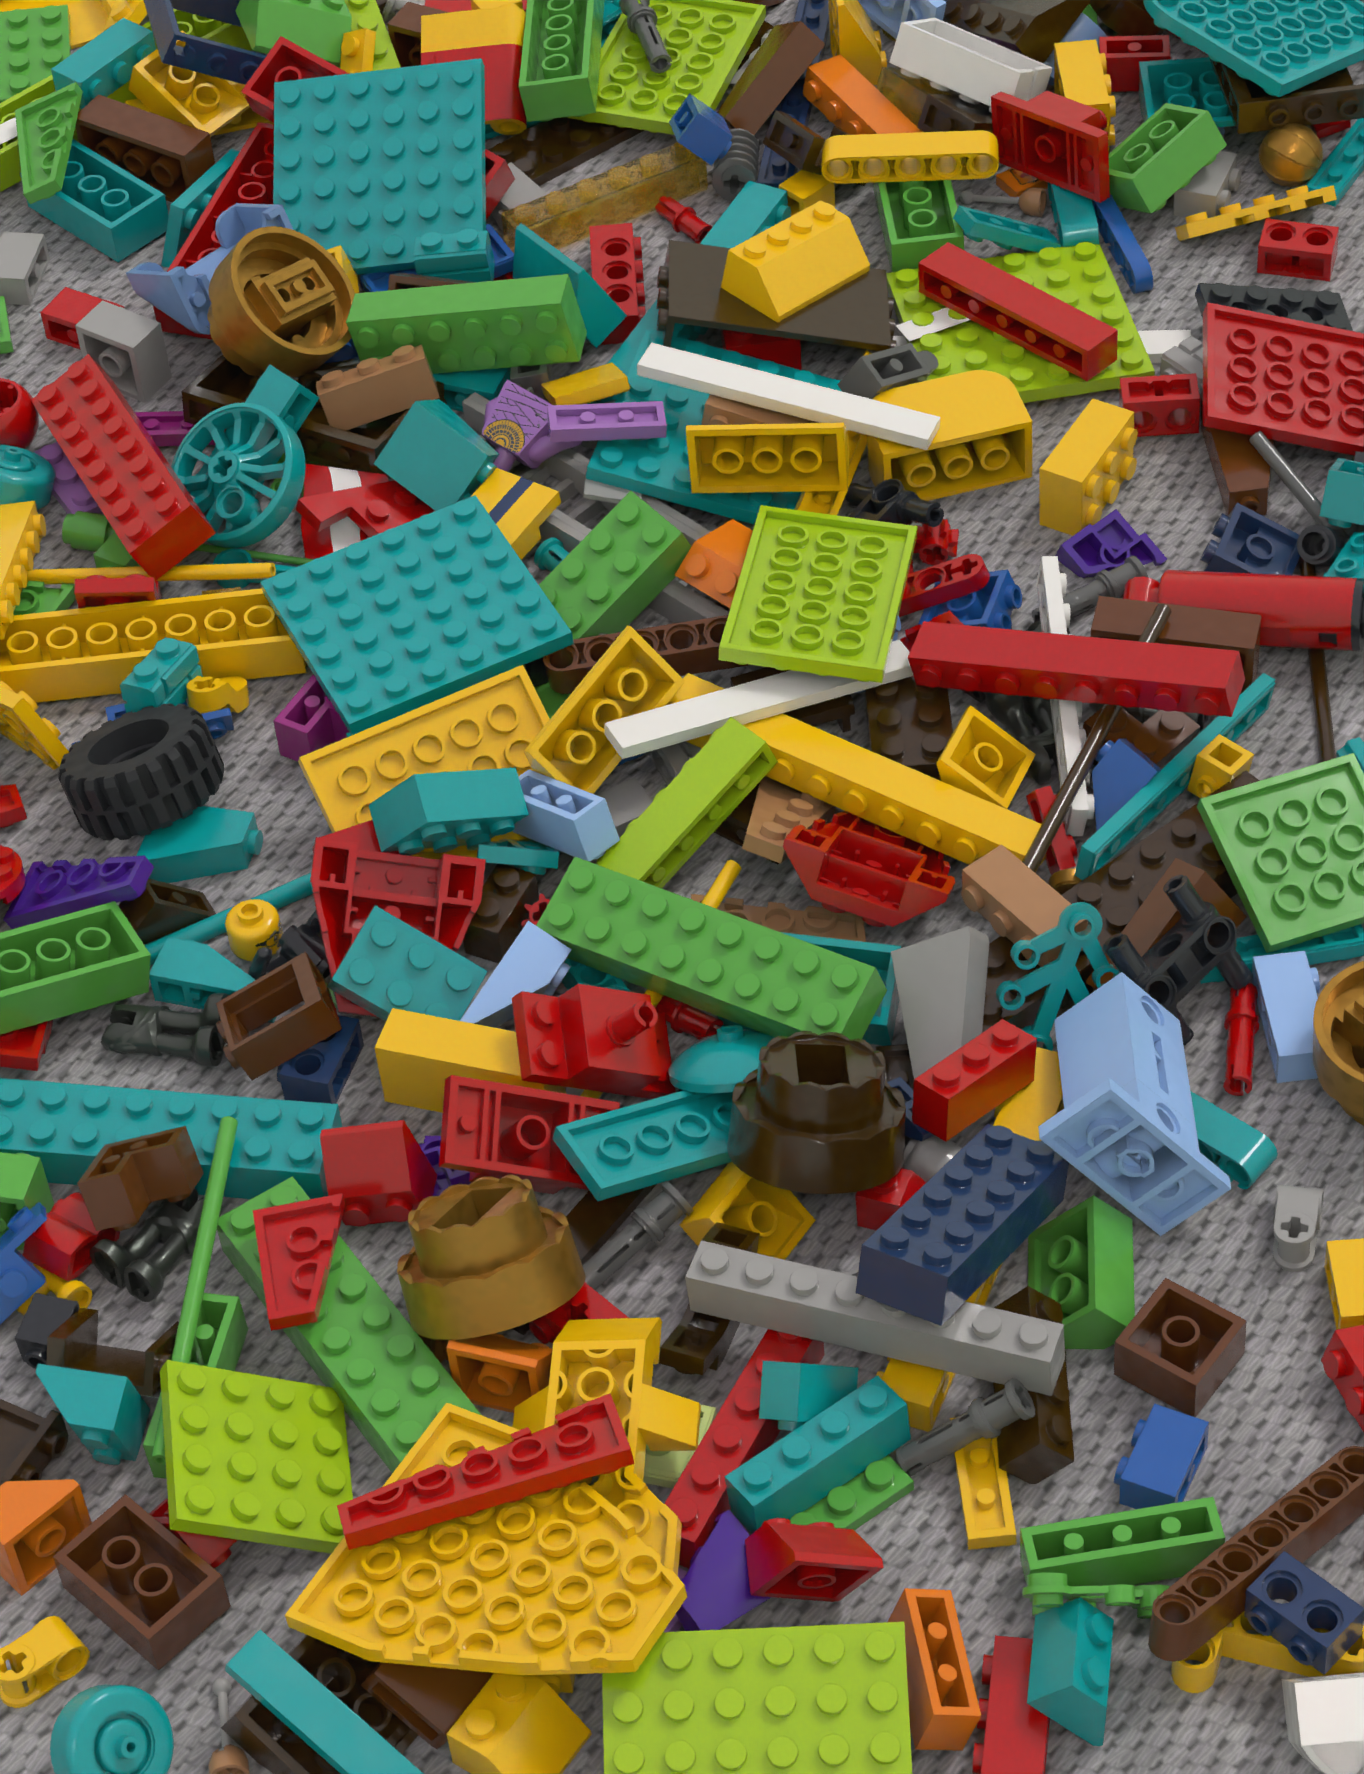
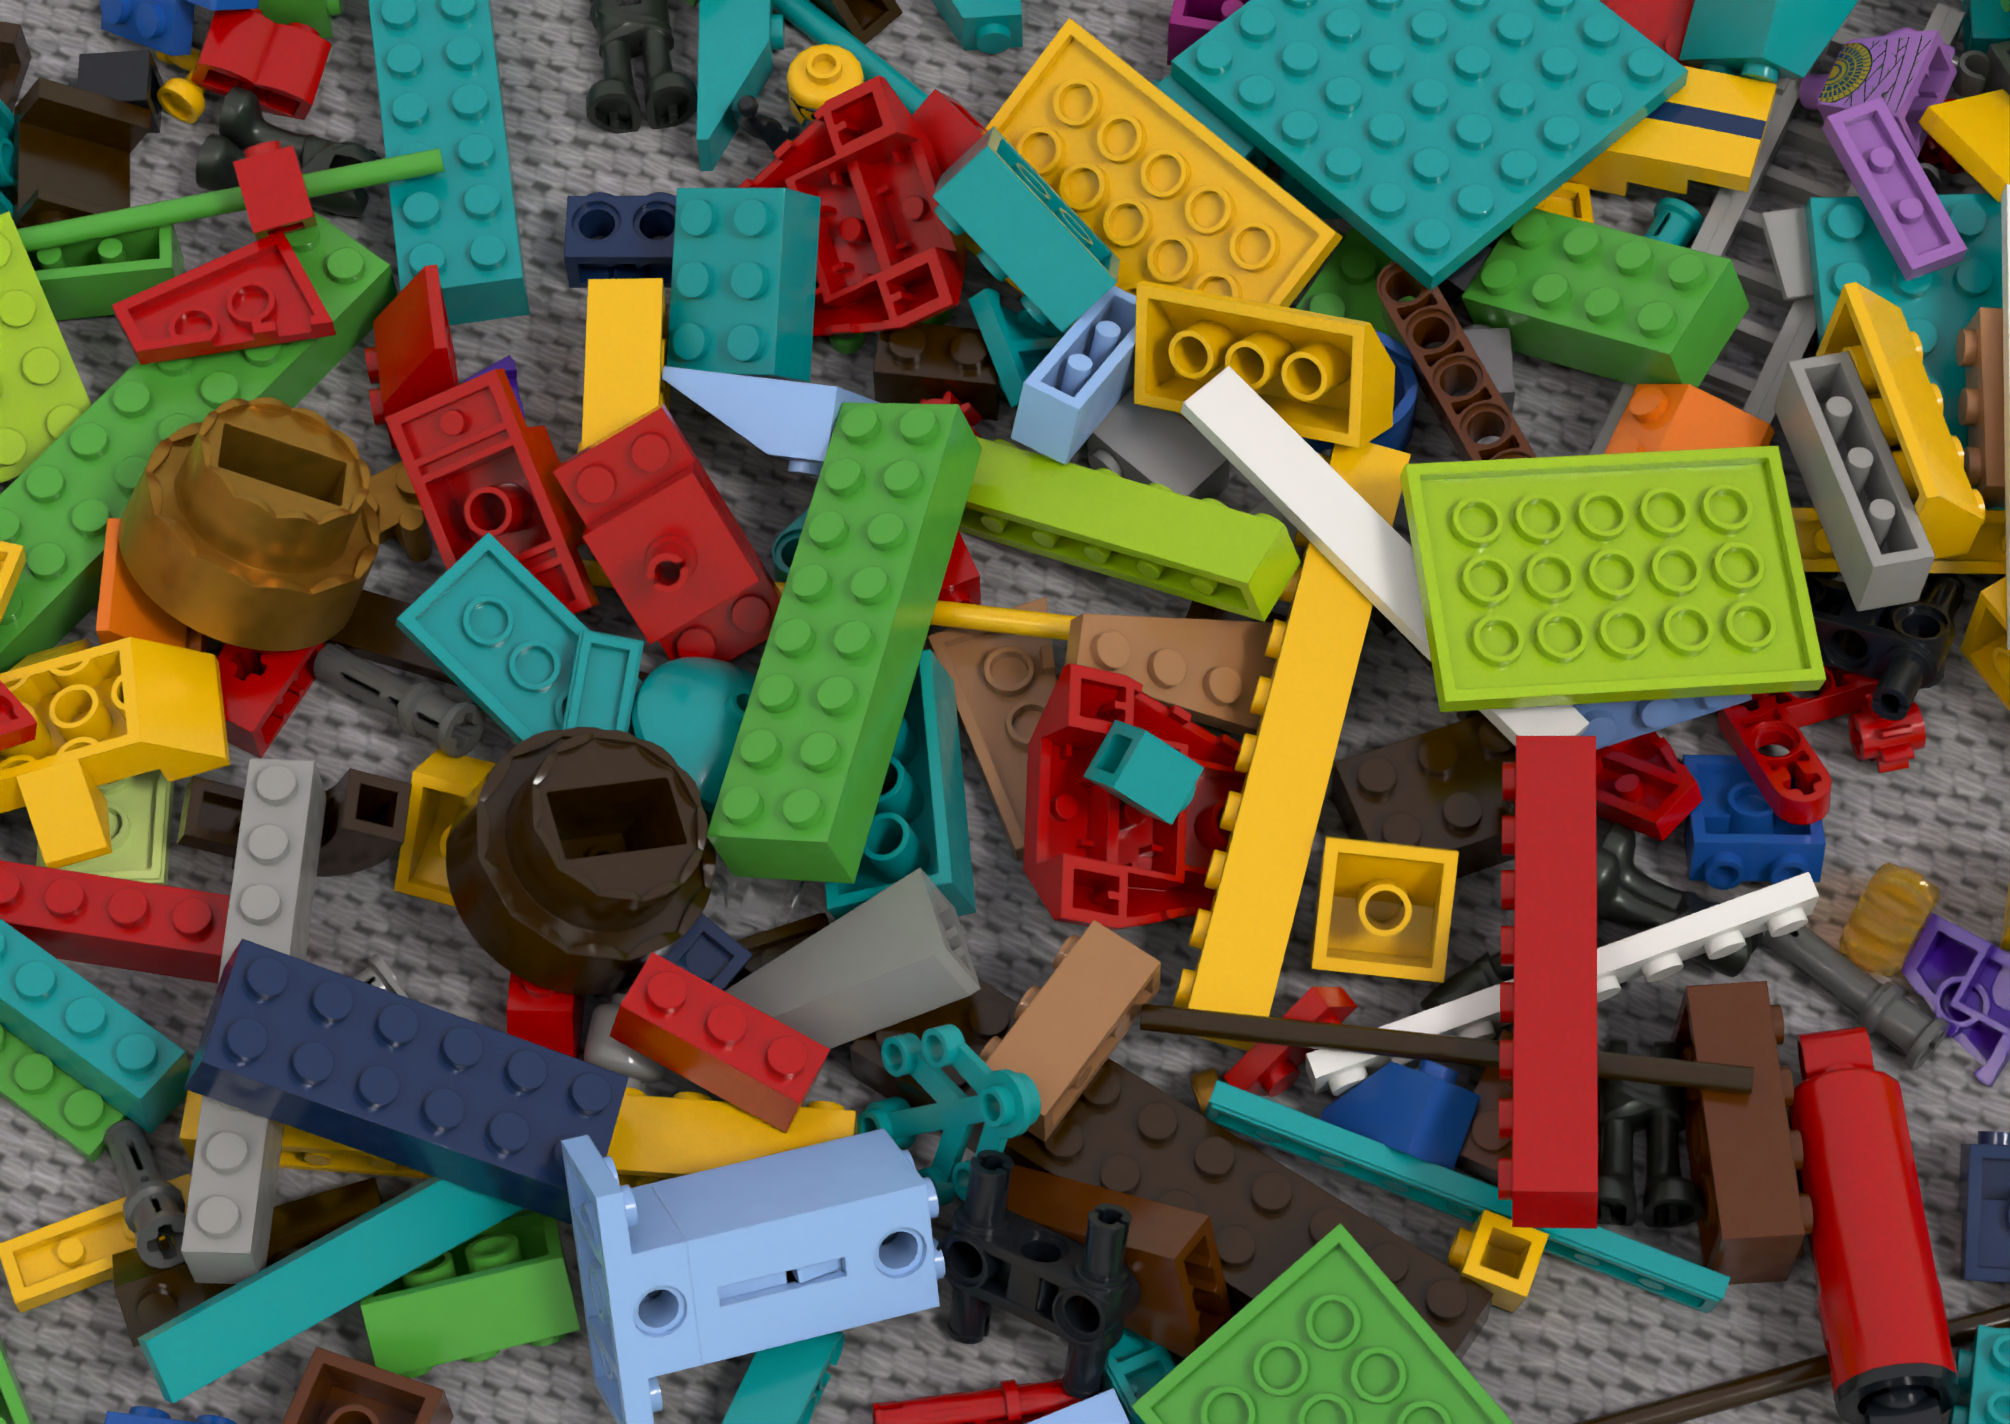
camera: 70 degrees right, 15 degrees up
reddish brown brick [77,1126,204,1231] -> none
reddish brown window [216,952,342,1081] -> none
teal brick [759,1361,859,1431] -> none
none -> teal tile [137,1176,524,1403]
none -> red brick [233,141,318,240]
none -> teal tile [562,629,644,733]
none -> teal brick [1083,720,1204,825]
none -> light grey brick [1774,351,1935,612]
none -> clear yellow gear [1839,862,1939,977]

